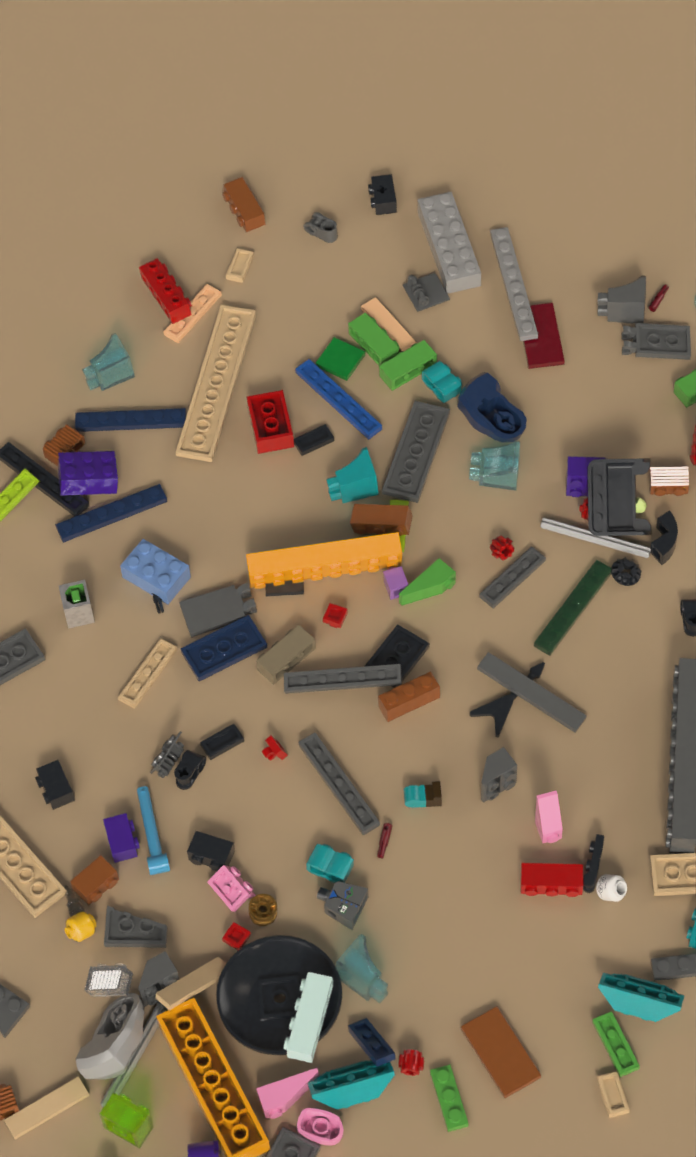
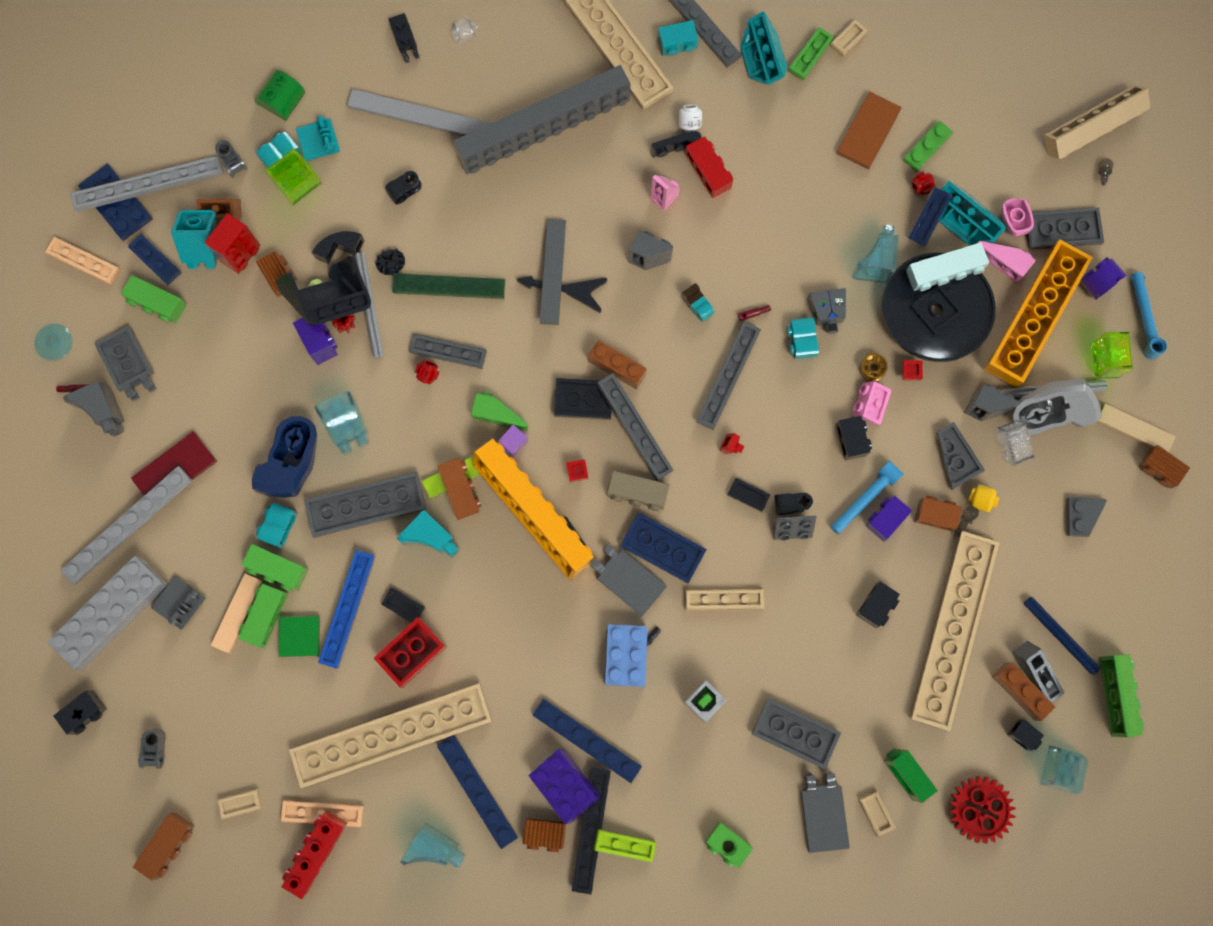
camera: 125 degrees left, 20 degrees up
tan tile [155,957,226,1010] -> none

